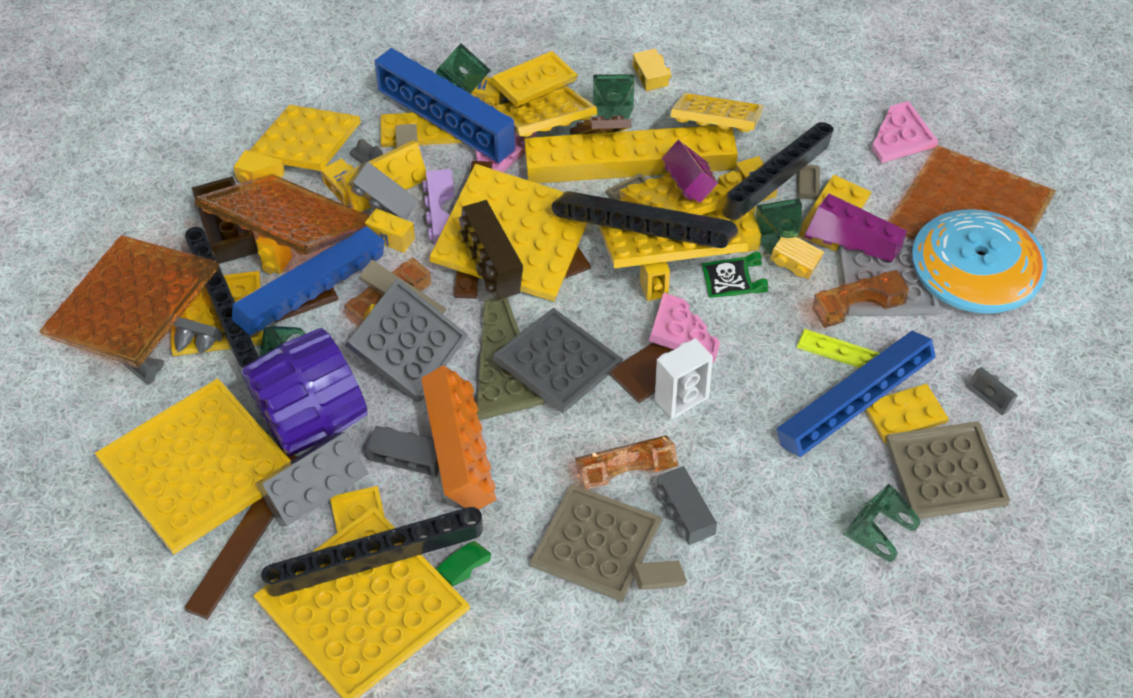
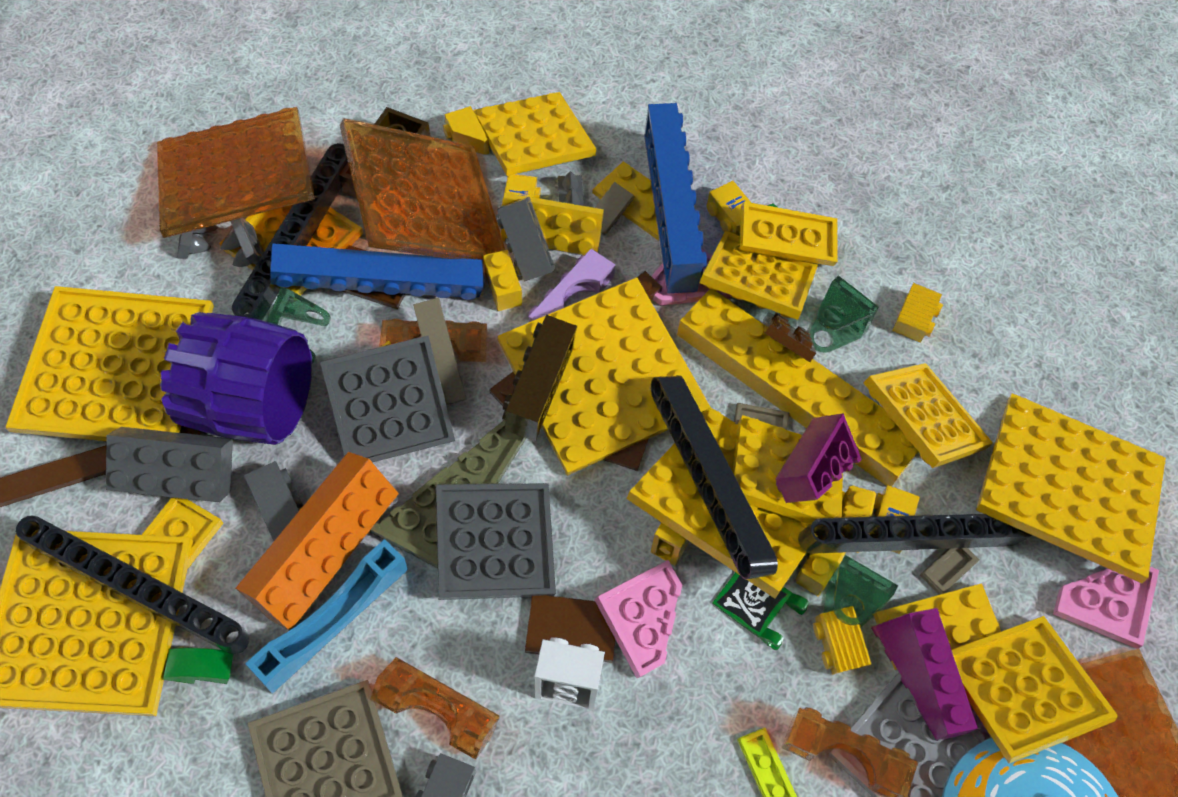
camera: 40 degrees right, 10 degrees up
clear green hose [435,43,491,94] -> none
none -> dark azure arch [245,539,408,694]
none -> yellow plate [952,616,1118,764]
none -> yellow plate [976,393,1166,584]

